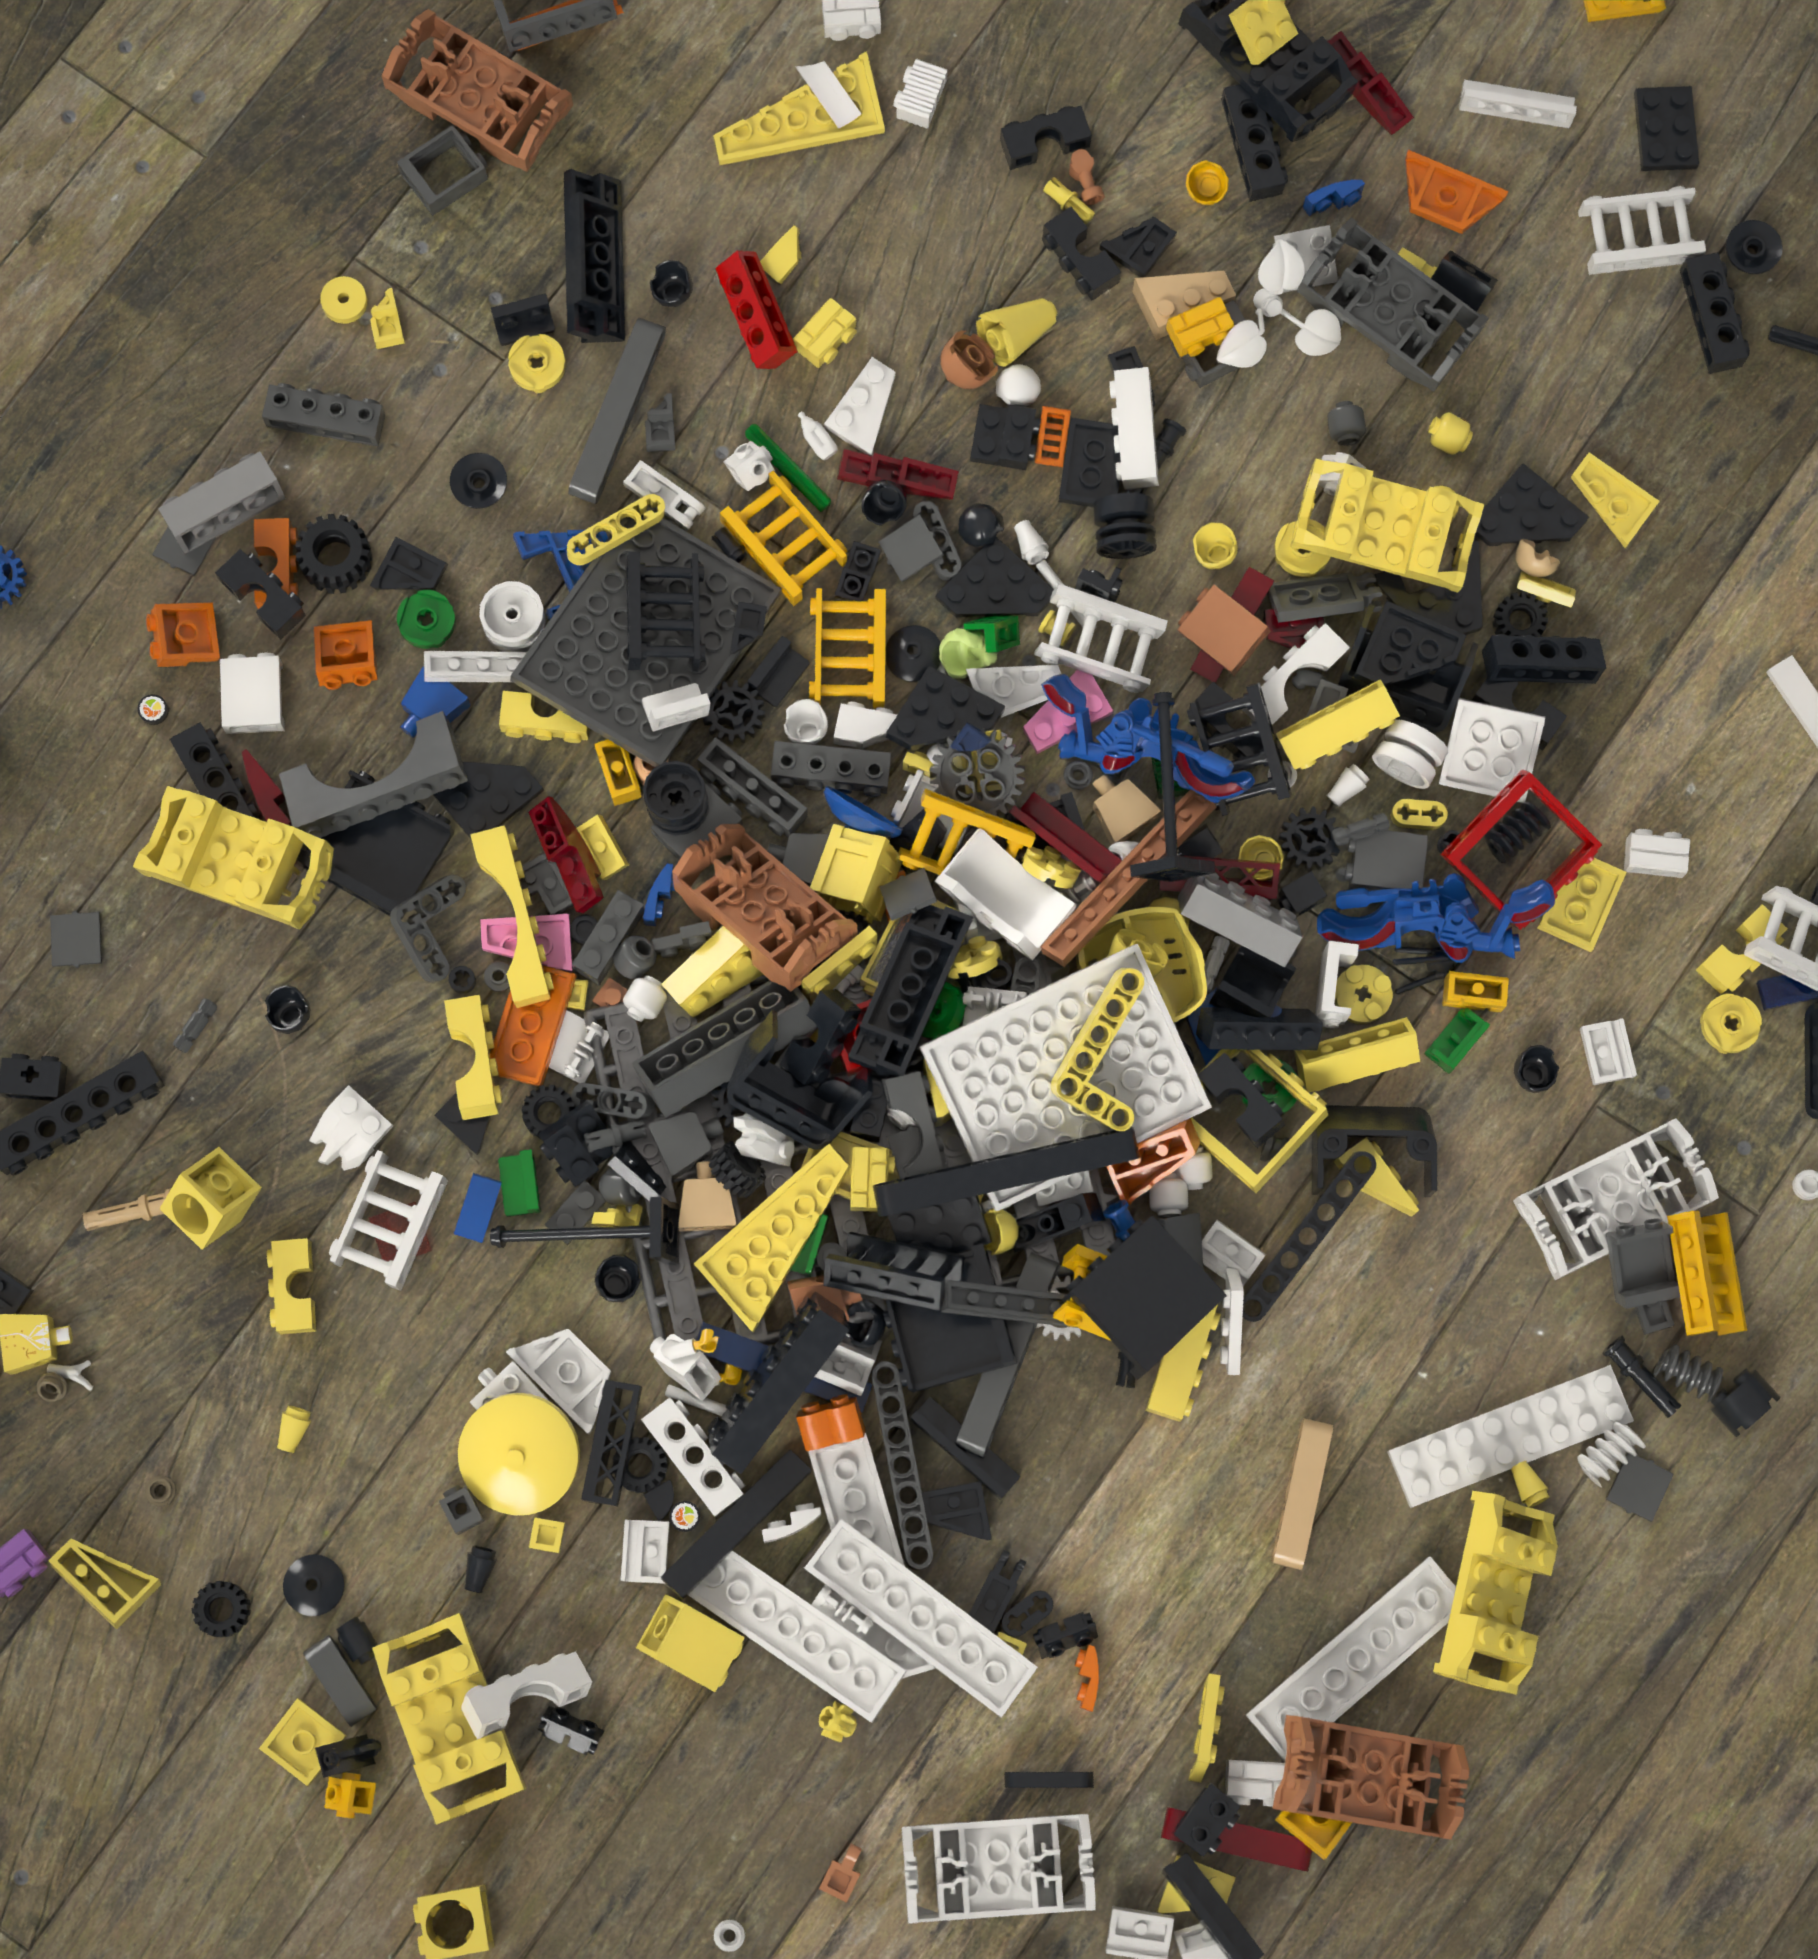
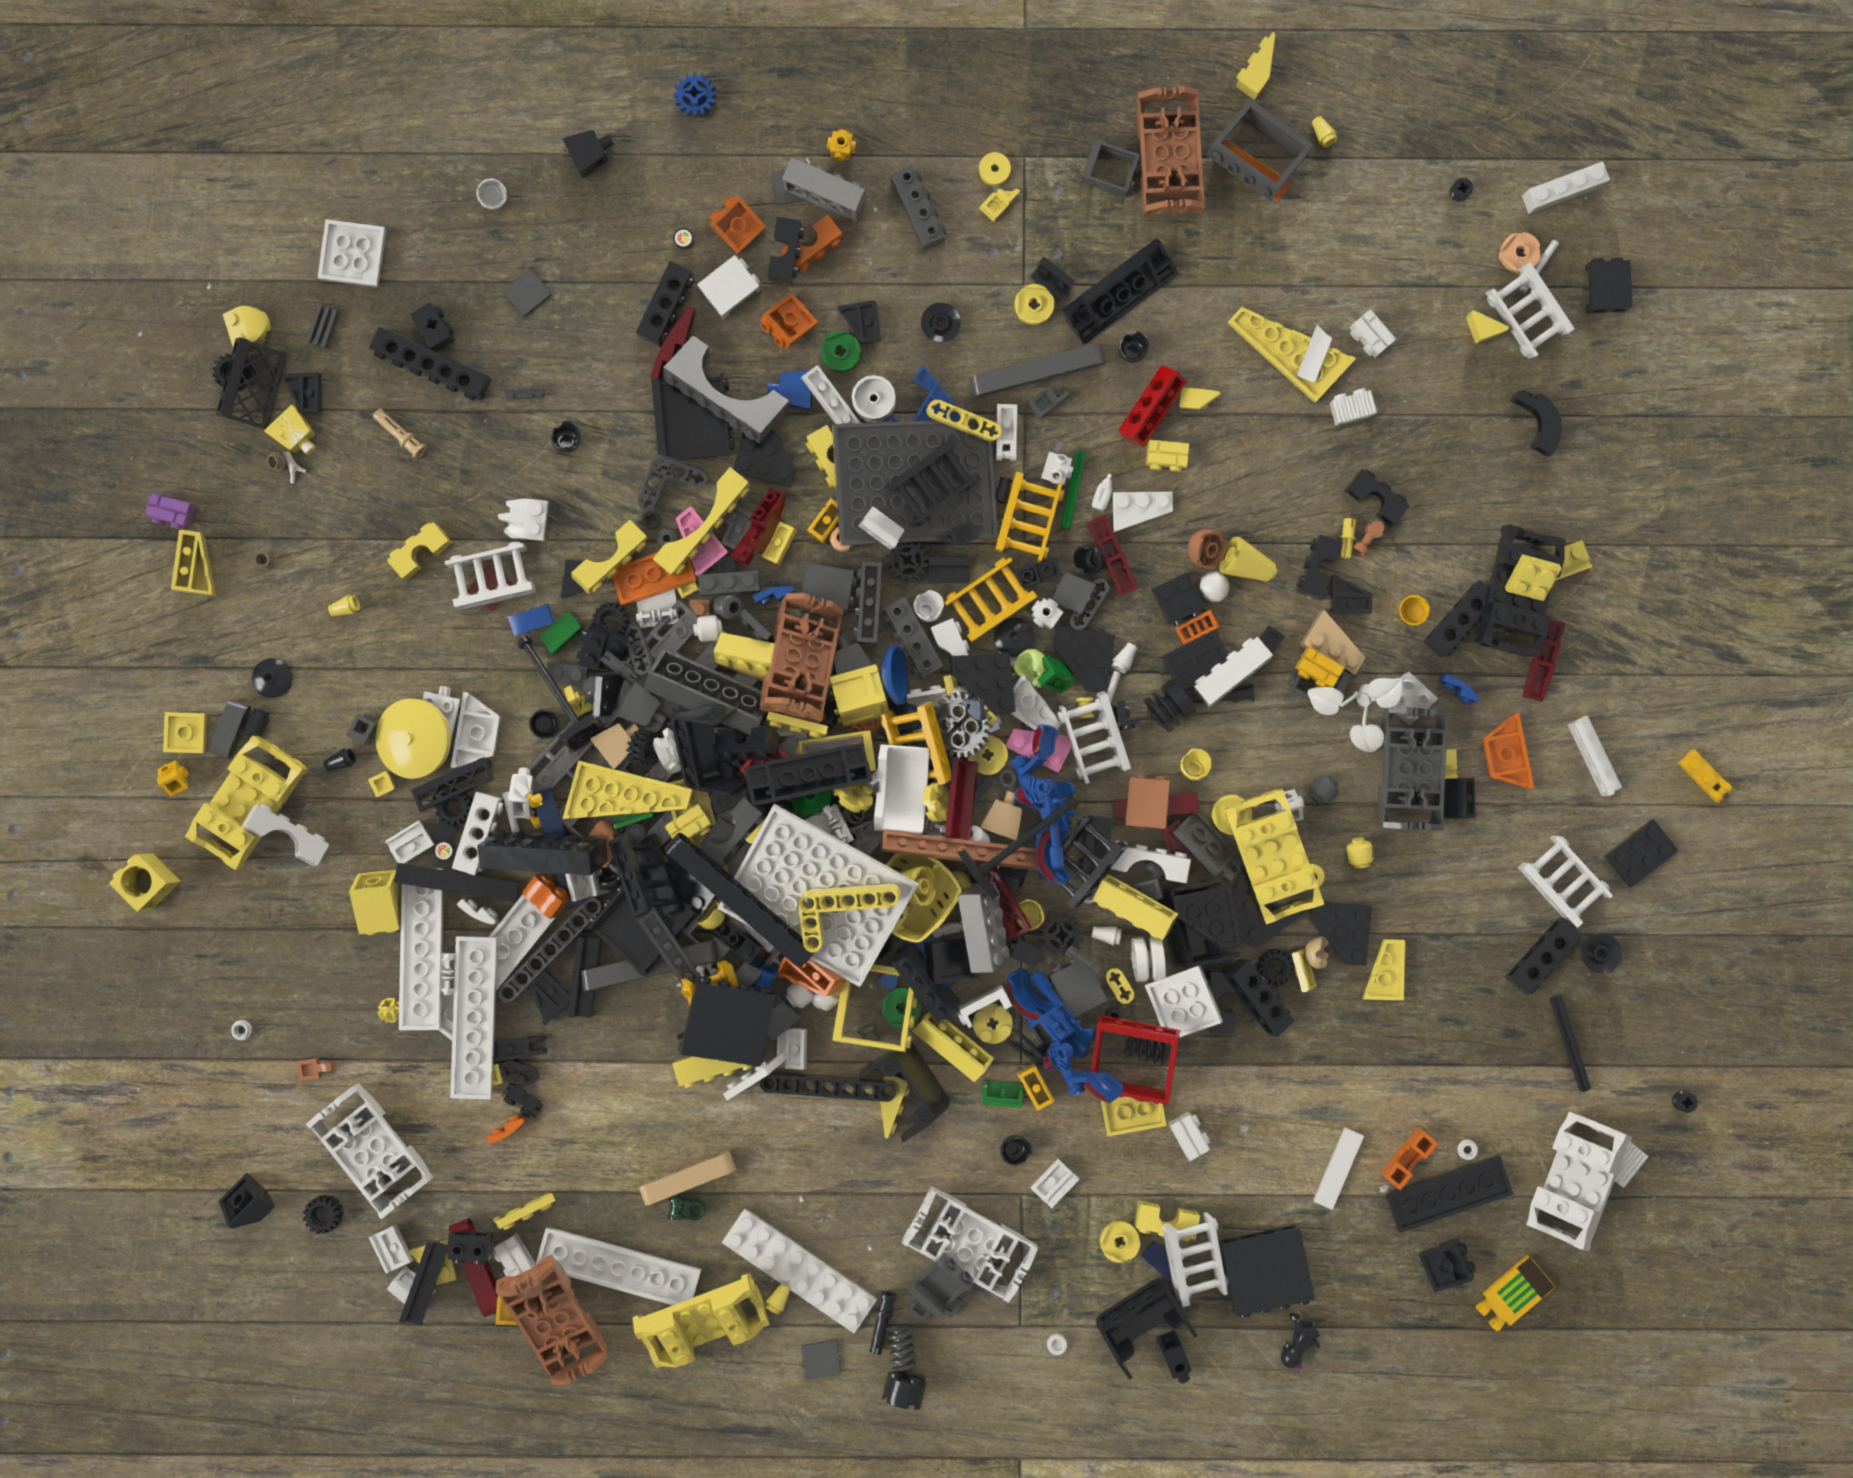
camera: 60 degrees right, 10 degrees up
light yellow piece [133,786,334,930] -> none
light yellow brick [160,1147,262,1250] -> none
black tyre [192,1581,251,1637] -> none
black tyre [295,514,372,594] -> none
black hinge [315,1734,381,1778] -> none
black hinge [537,1706,605,1756] -> none
black wheel [643,761,709,836] -> none
dark grey piece [879,868,937,921] -> none
black hair [958,503,1004,547] -> none
black beam [1004,1772,1094,1788] -> none
black arch [1197,1053,1285,1148] -> none
white piece [1577,1422,1646,1487] -> none
yellow fence [1667,1211,1747,1336] -> none
none -> clear green piece [667,1196,707,1221]
none -> yellow brick [827,130,856,161]
none -> light yellow plate [968,736,1008,775]
none -> white brick [1031,598,1063,630]

